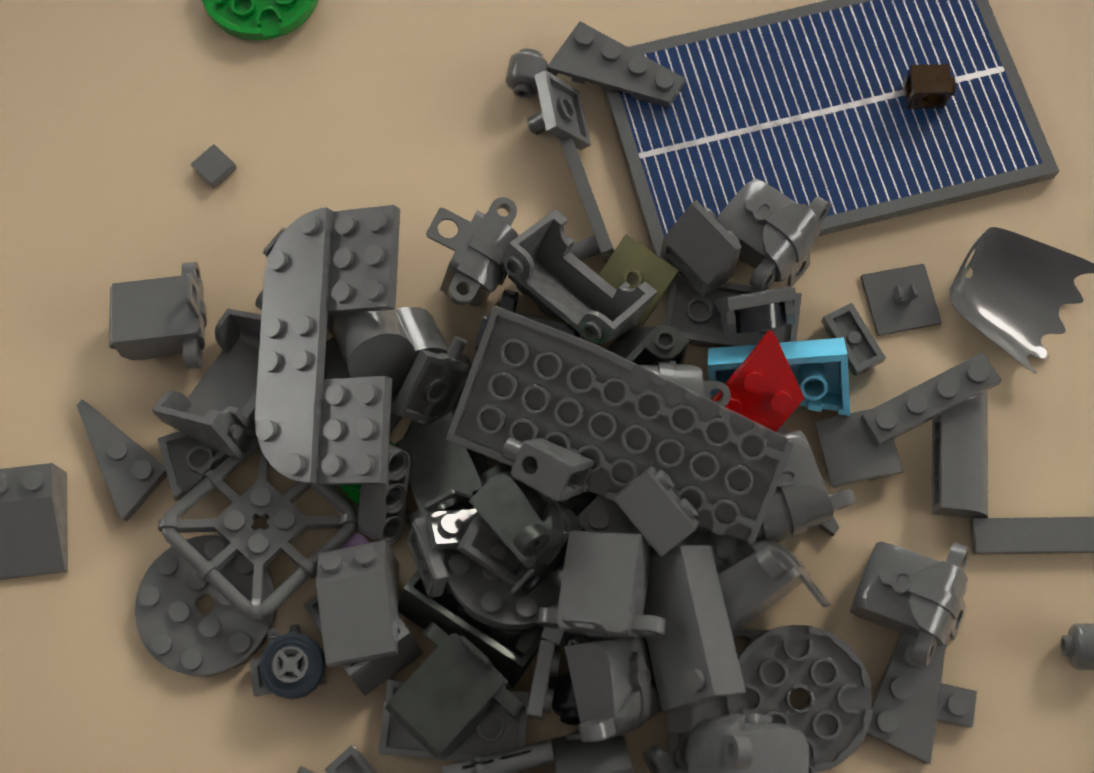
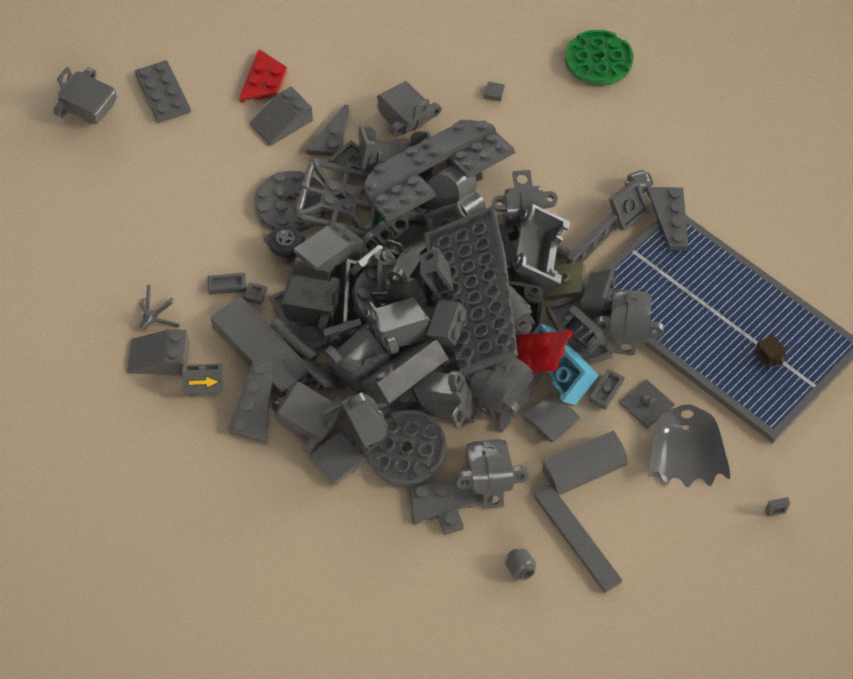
camera: 55 degrees right, 15 degrees down
dark grey plate [861,352,1002,447] -> none

